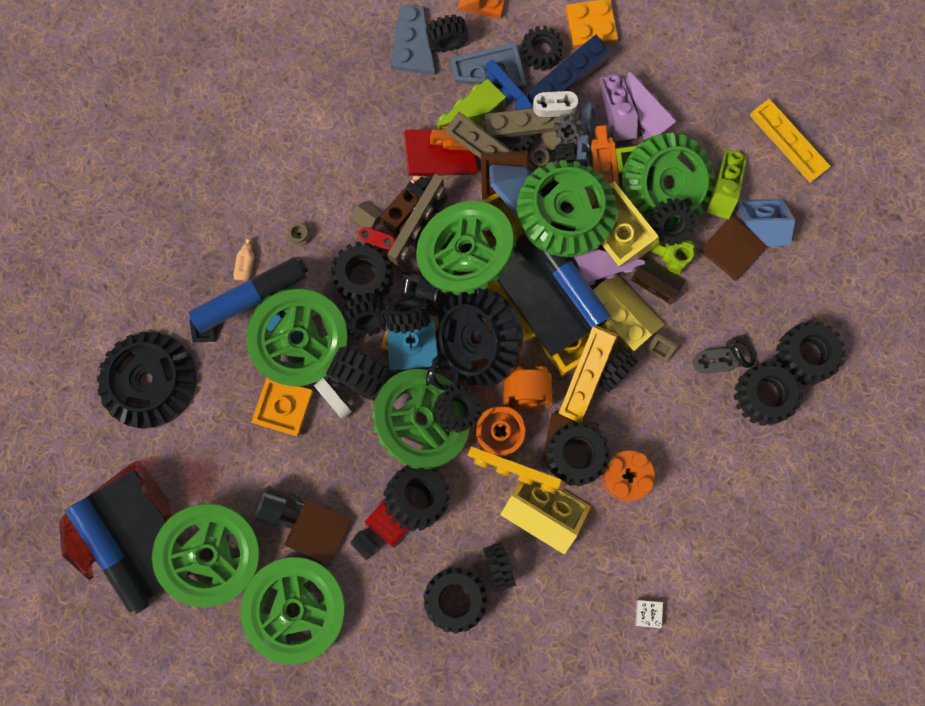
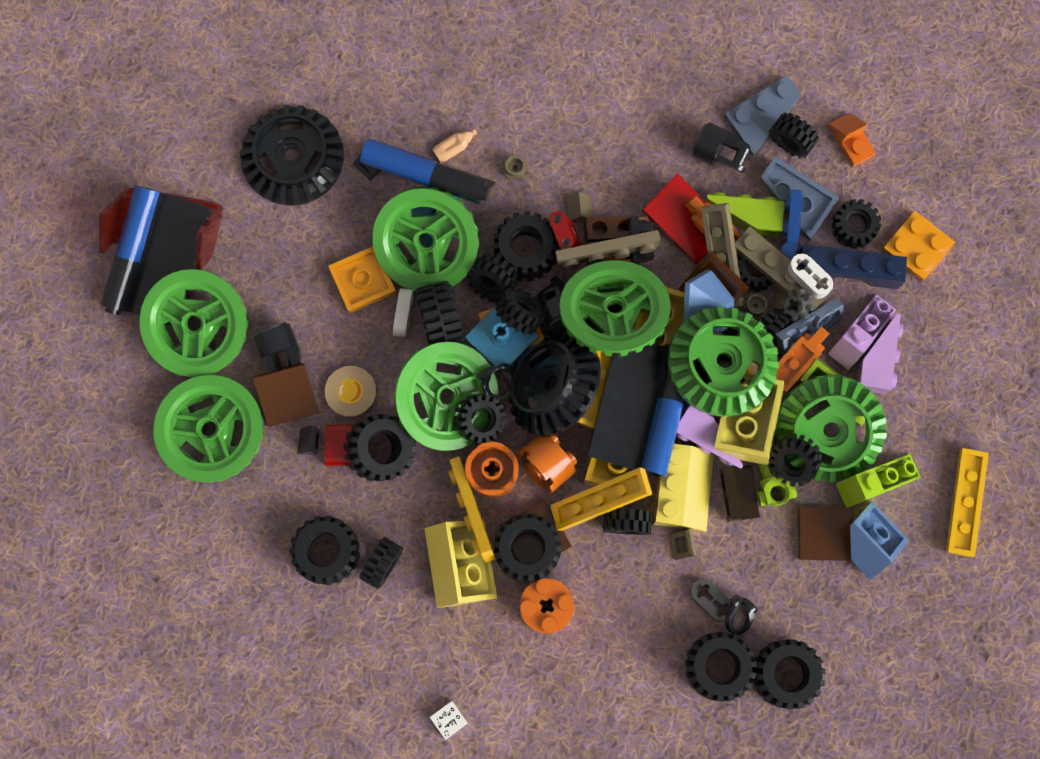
camera: 45 degrees right, 0 degrees up
none -> tan tile [325,366,377,418]
none -> black piece [692,122,751,173]

